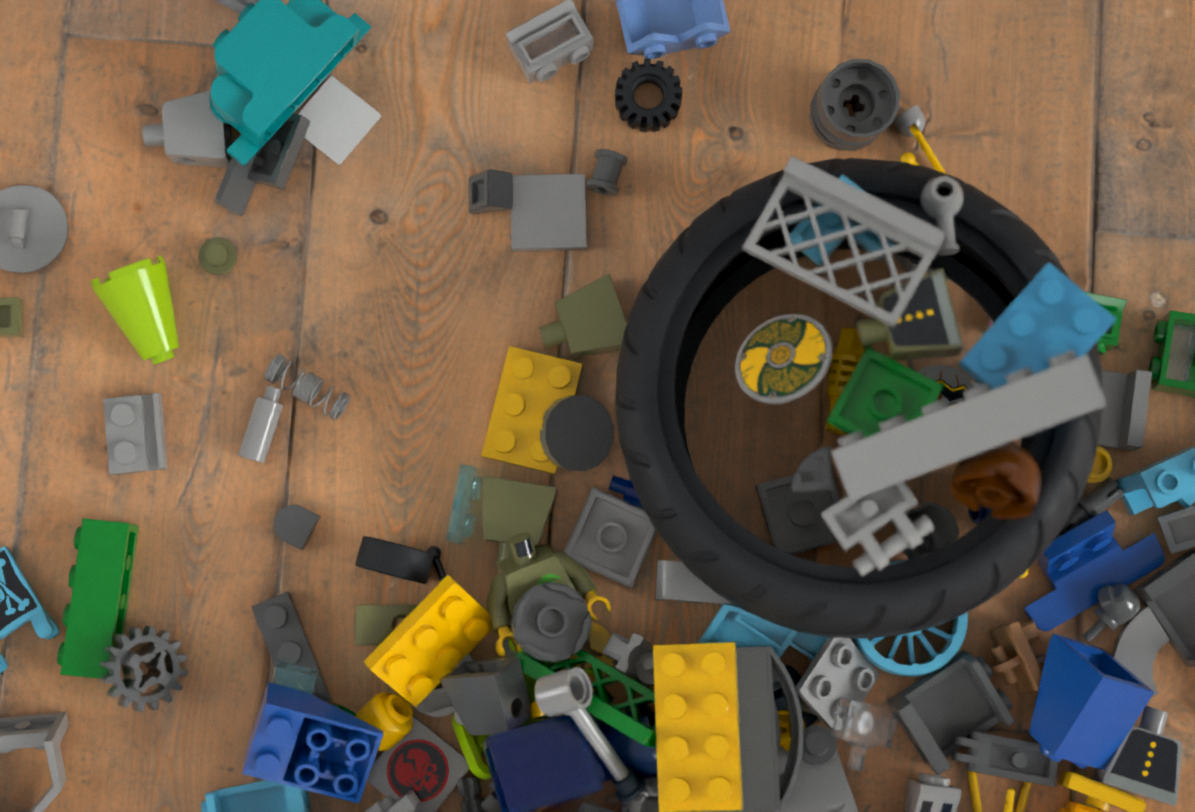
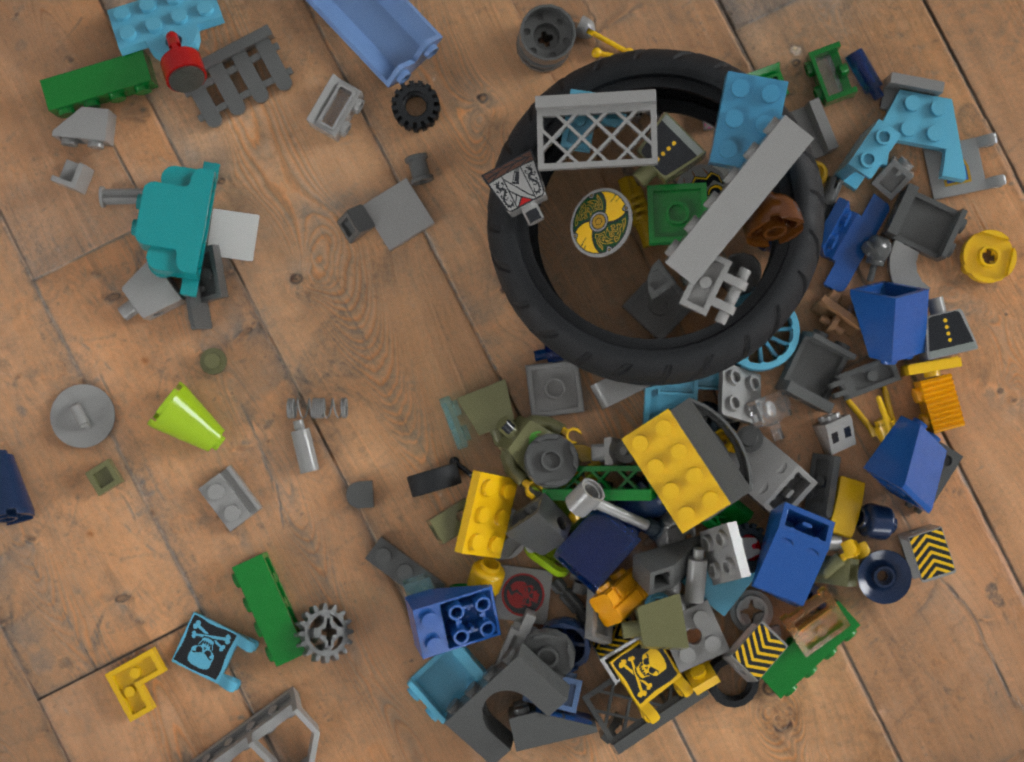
camera: 30 degrees left, 5 degrees up
yellow plate [481,346,583,475] -> none
olive torso [539,274,627,358] -> none
dark grey tile [540,395,614,471] -> none
light grey bar [921,176,964,255] -> none
none -> torso [481,149,548,226]

